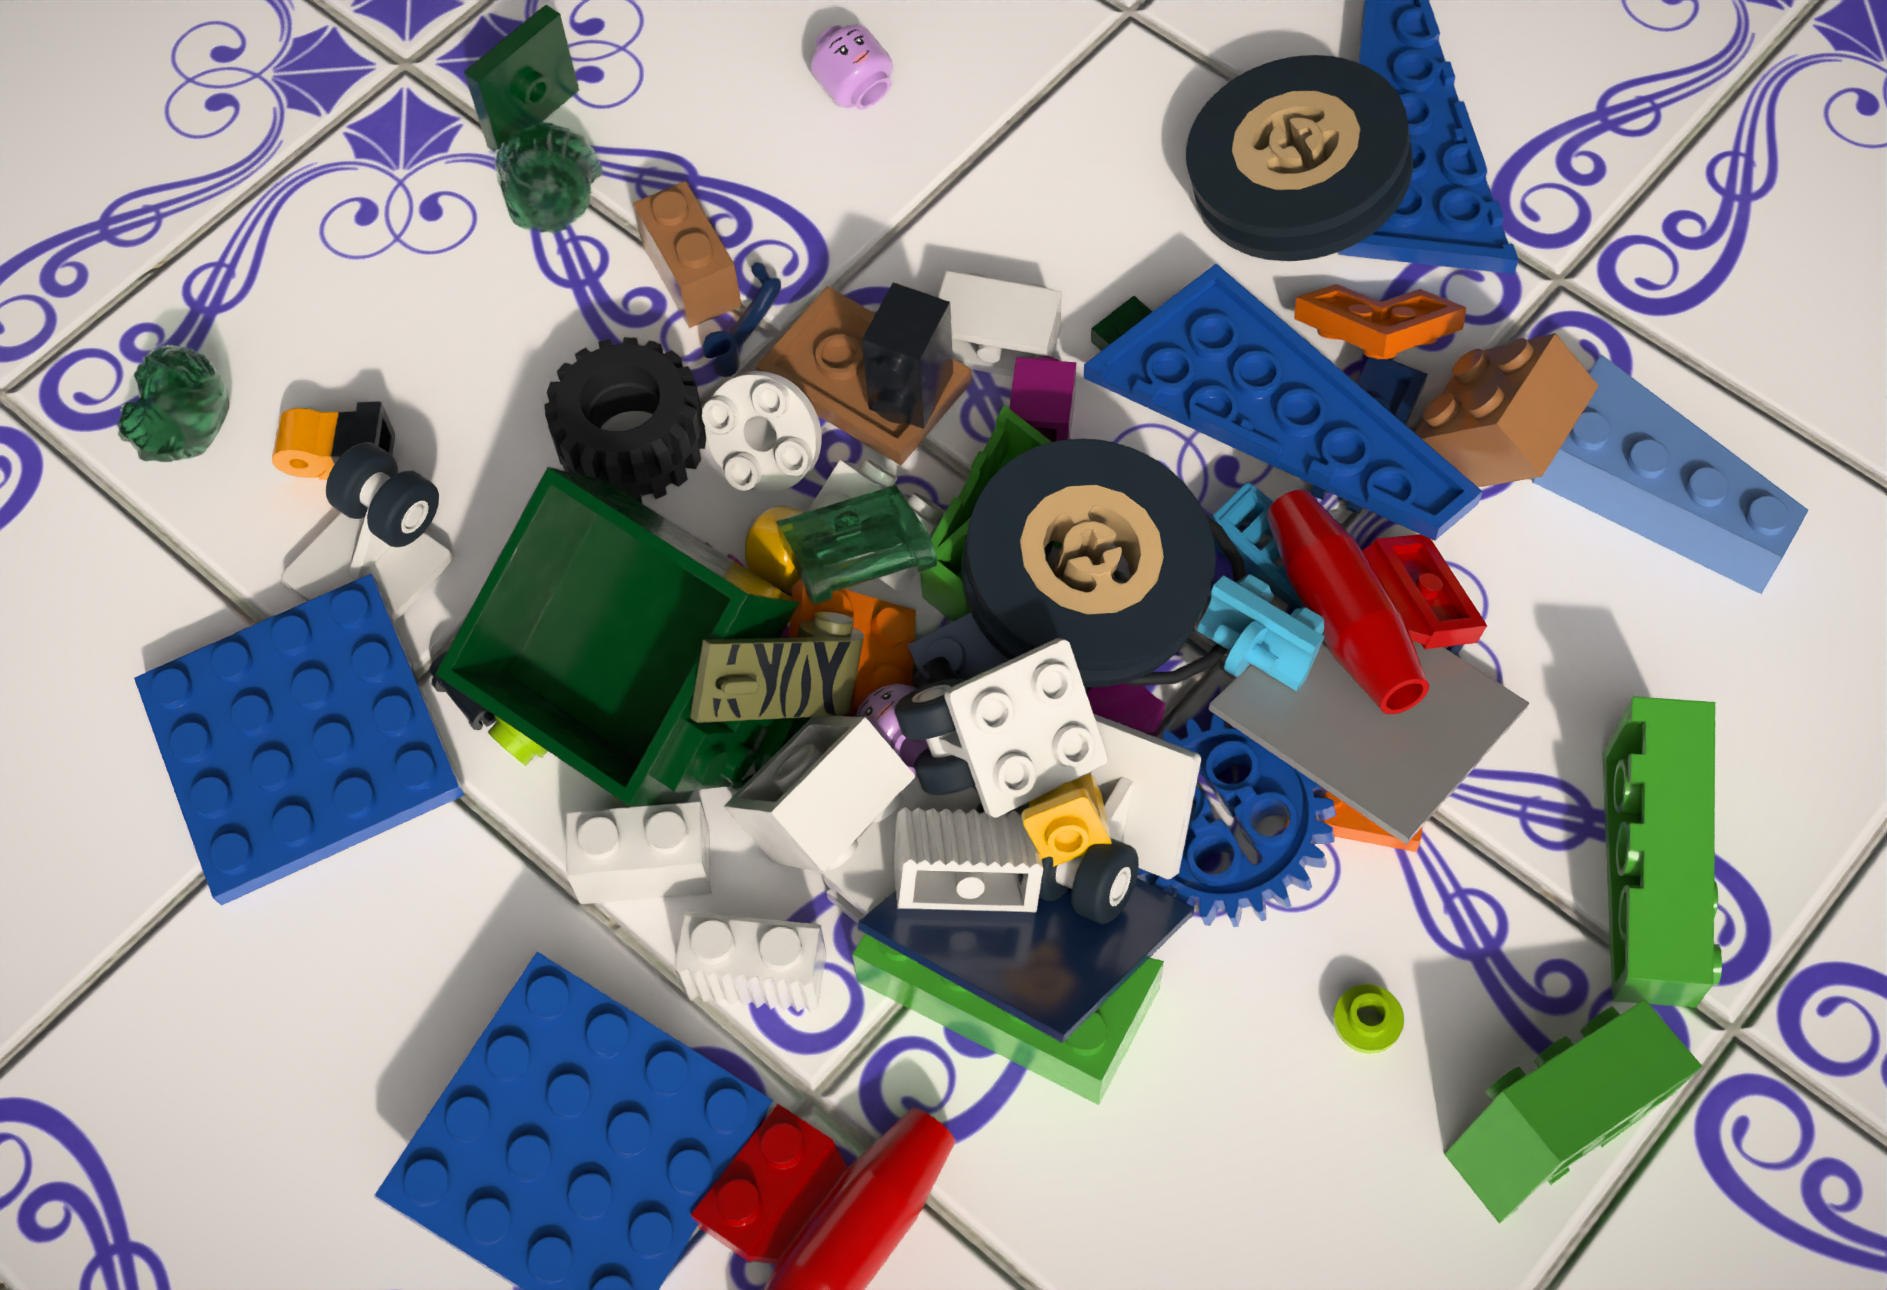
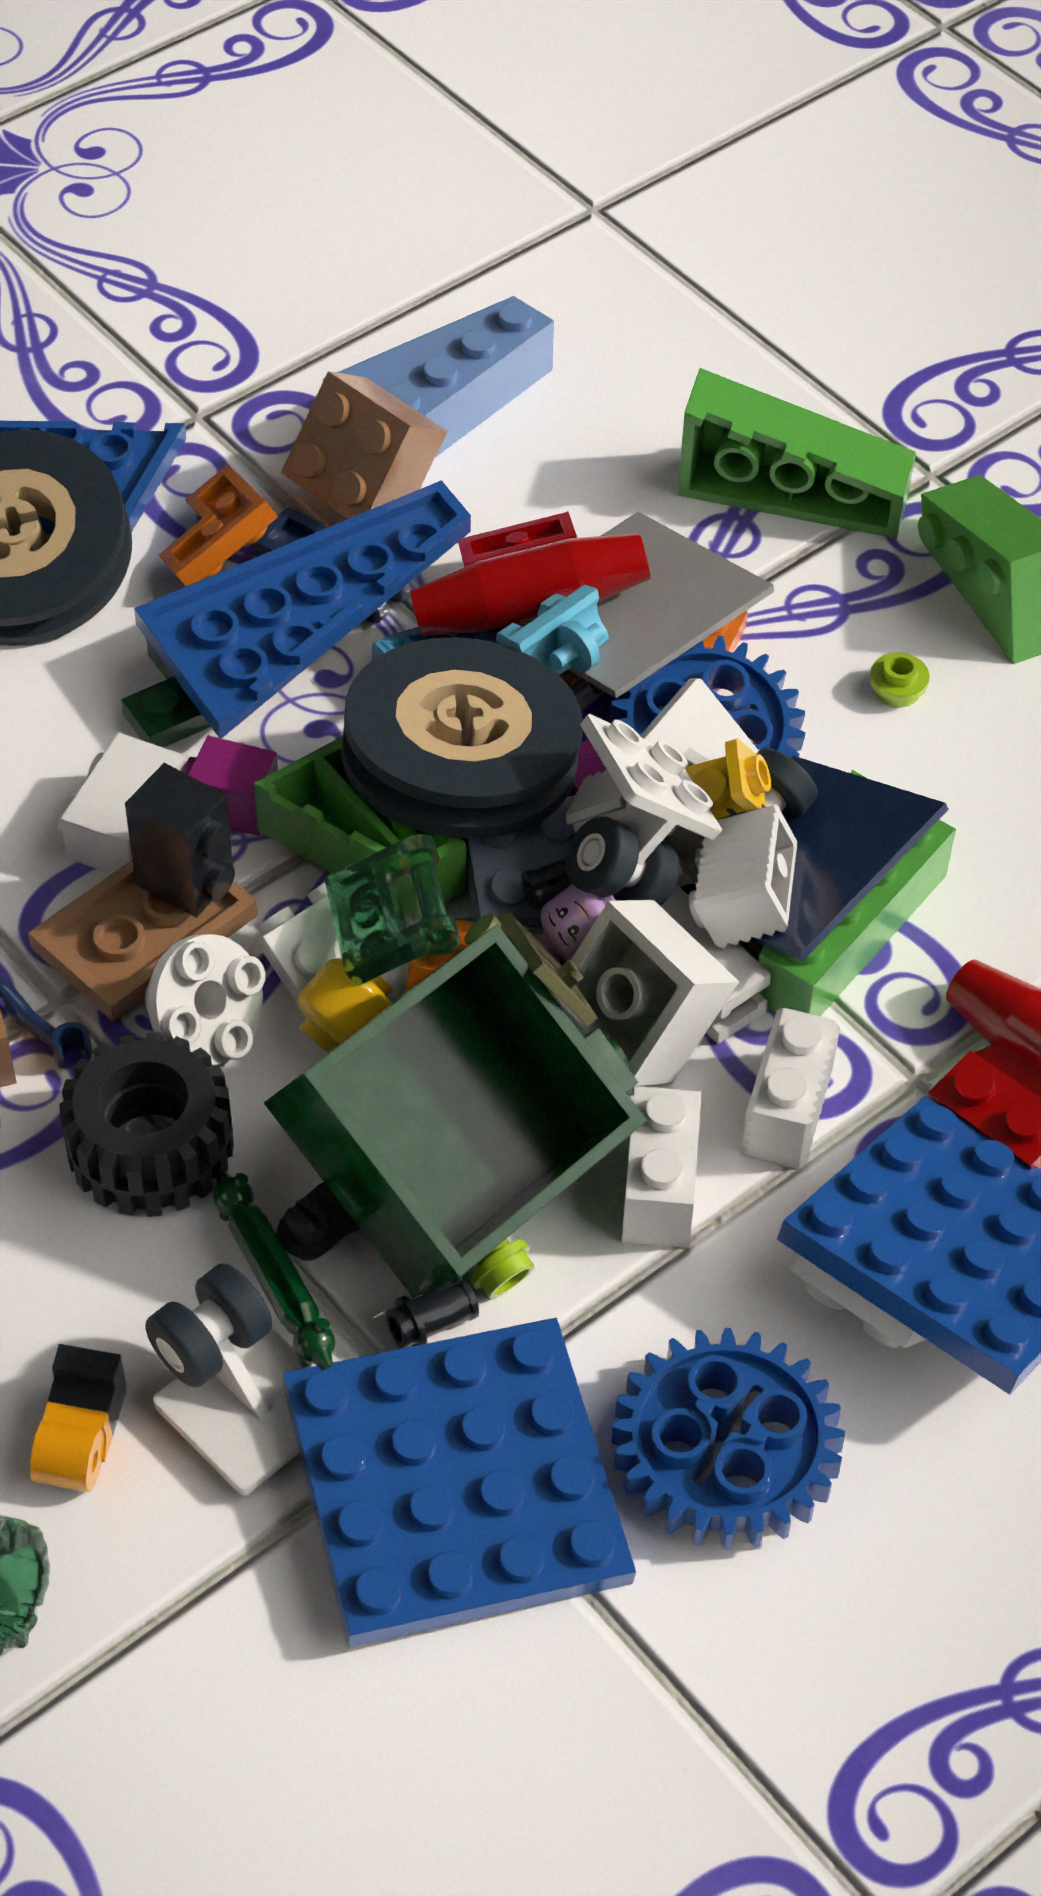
camera: 85 degrees left, 10 degrees down
none -> dark green wheel [213,1170,336,1370]
none -> blue gear [611,1328,845,1550]

